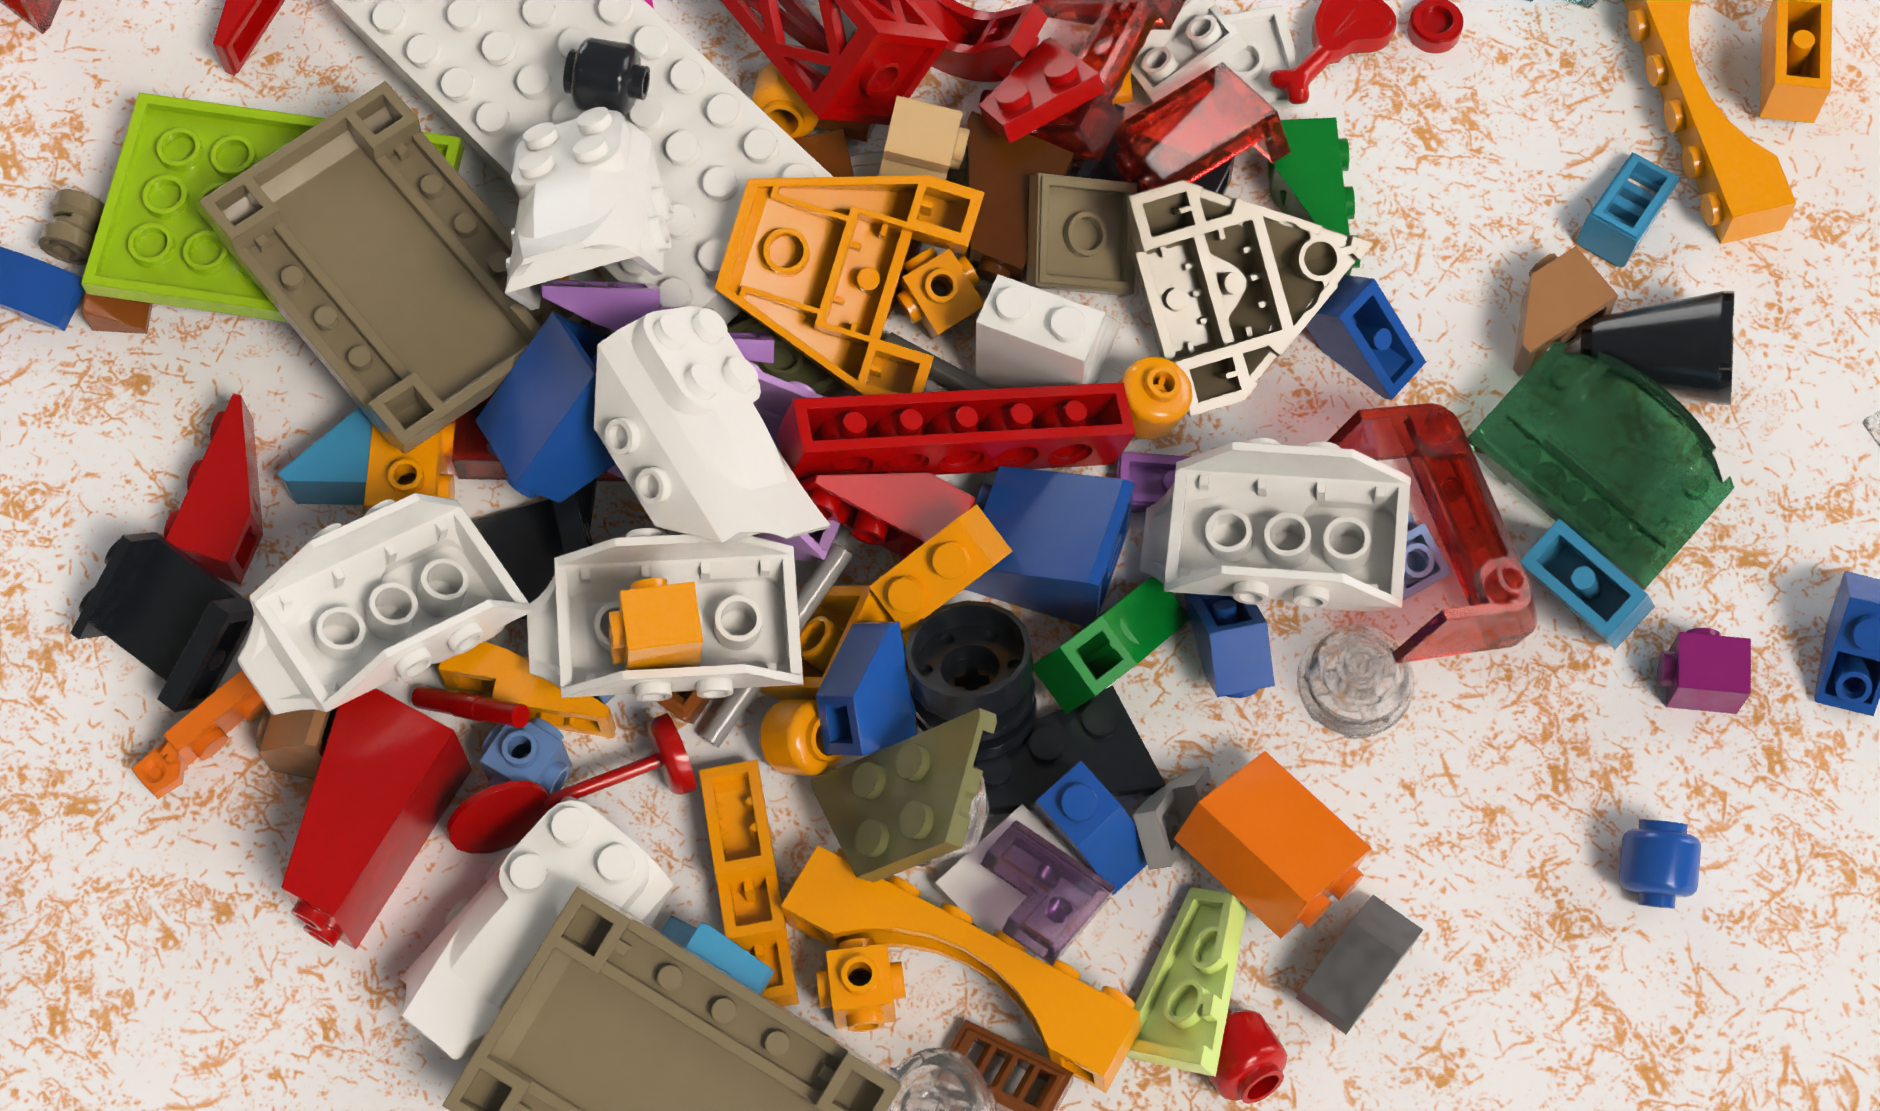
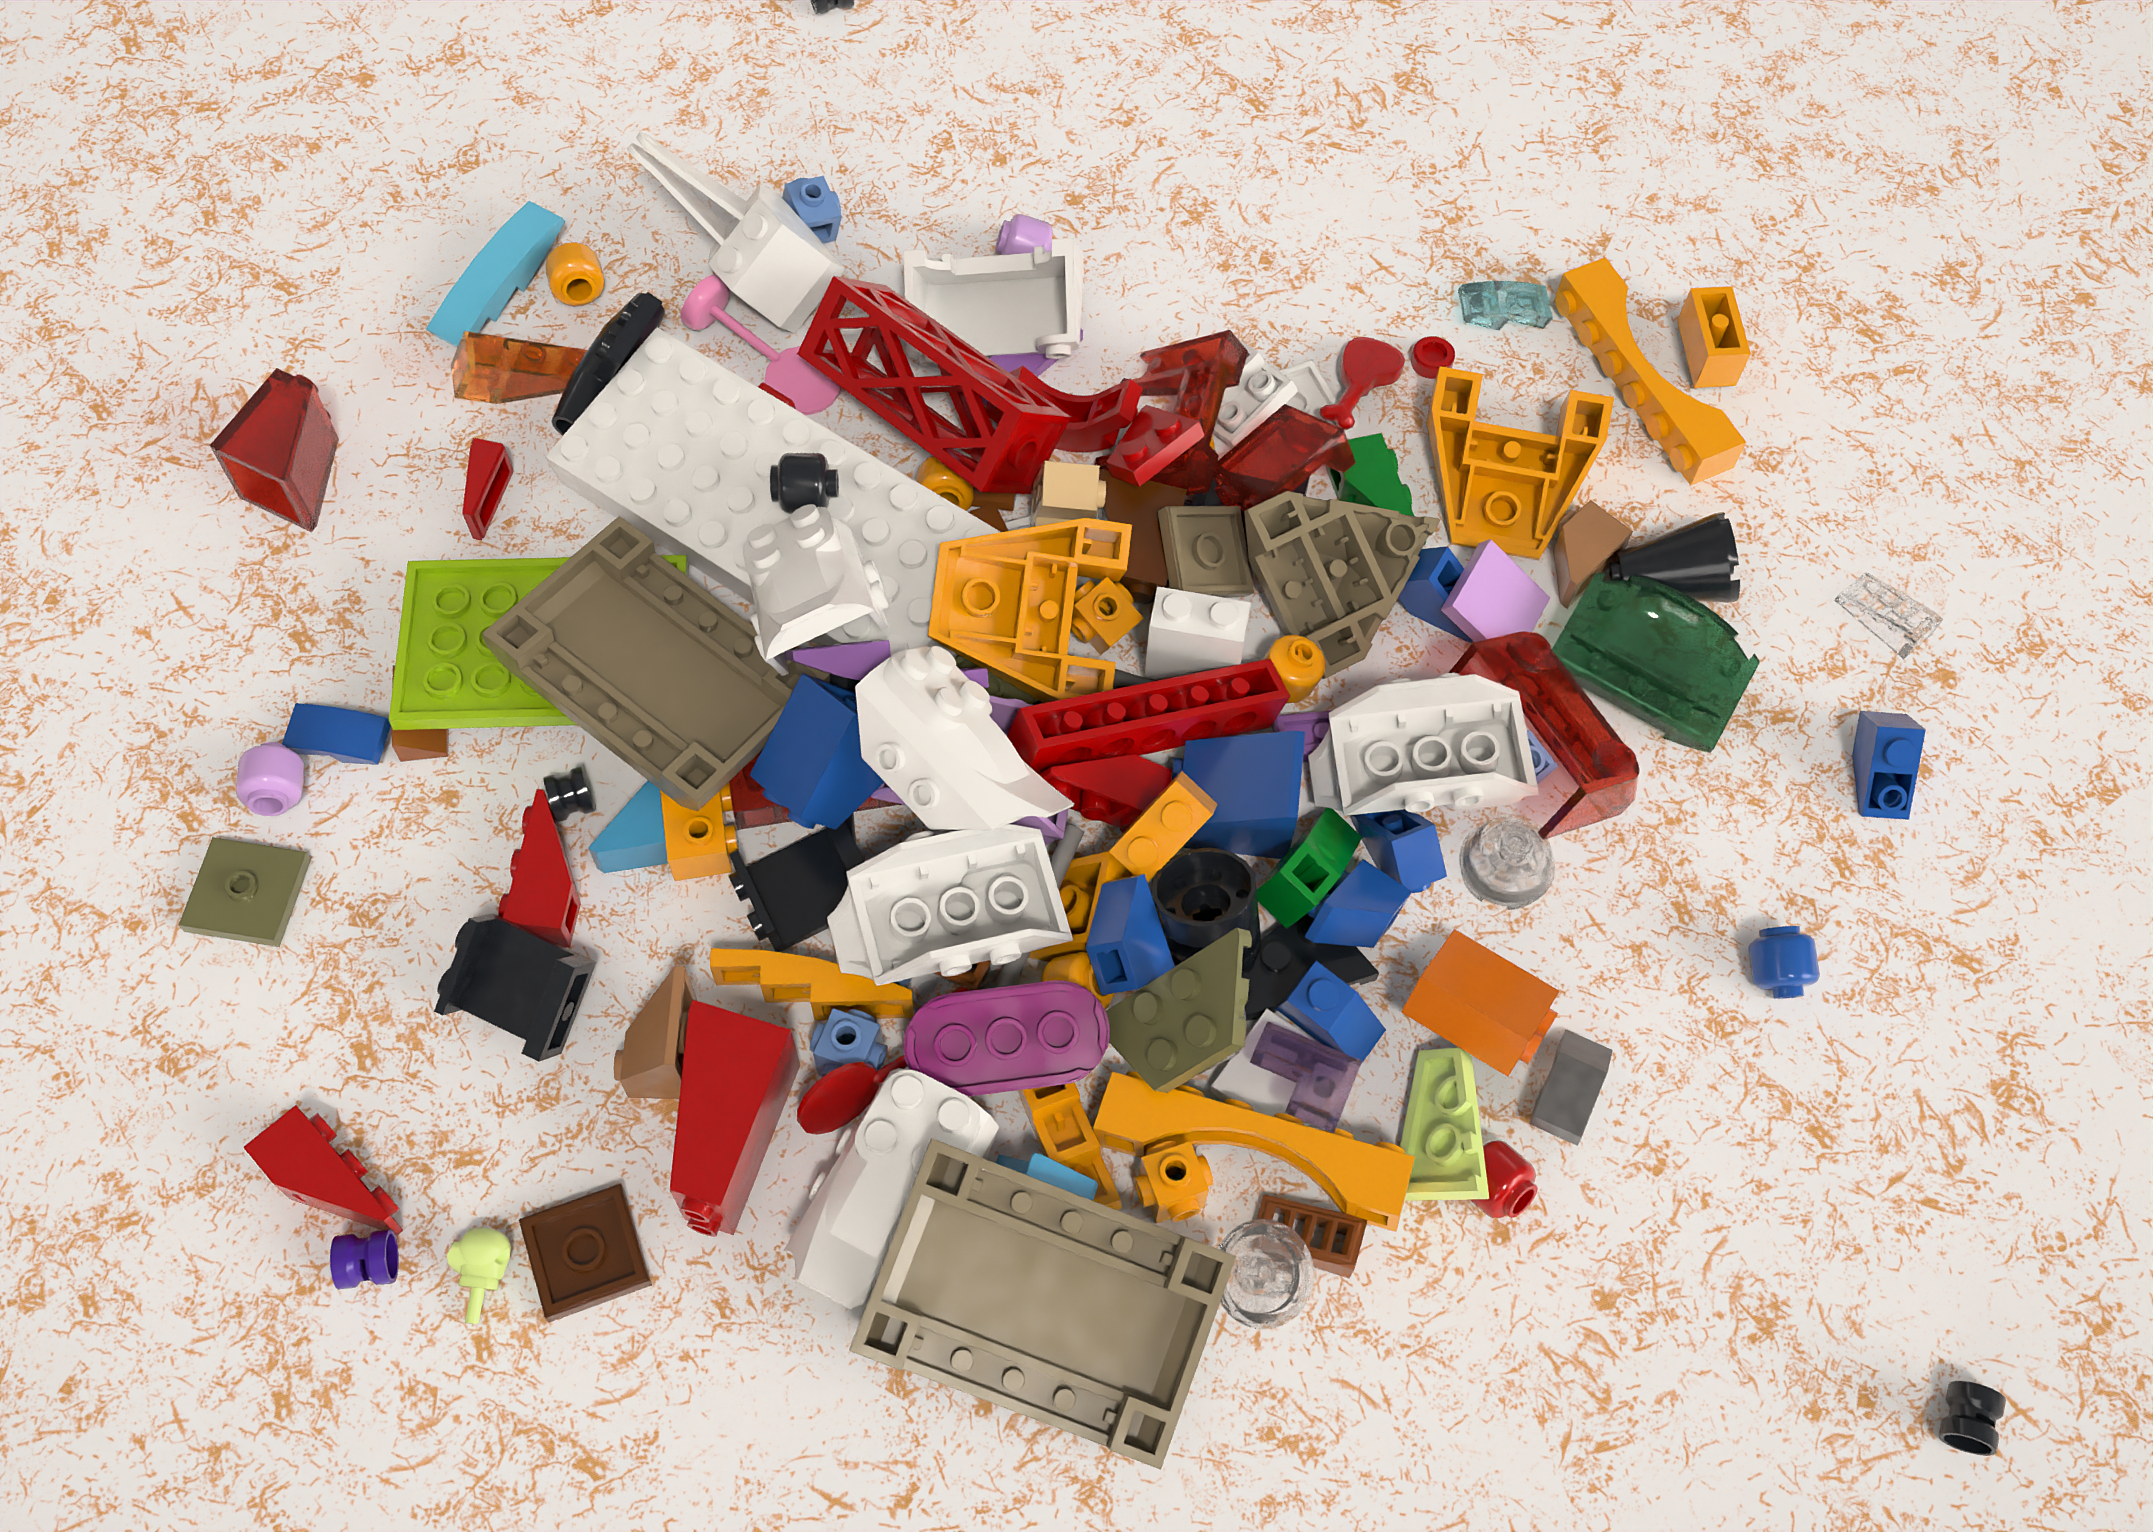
camera: 15 degrees left, 5 degrees down
dark tan wheel [38,189,105,265] -> none
orange hinge [131,669,268,799] -> none
white slope [237,493,534,715] -> none
red piece [412,685,530,728] -> none
light orange brick [608,578,703,670] -> none
light grey slope [1133,767,1211,870] -> none
dark azure brick [1519,519,1655,650] -> none
dark azure slope [1577,152,1681,267] -> none
magenta brick [1657,628,1751,714] -> none
none -> yellowish green piece [447,1227,511,1324]
none -> reddish brown tile [519,1183,652,1323]
none -> black wheel [543,766,595,822]
none -> magenta tile [903,980,1110,1097]
none -> blue slope [1305,859,1412,948]
none -> light orange wedge [1426,366,1614,560]
none -> lavender tile [1441,539,1551,668]

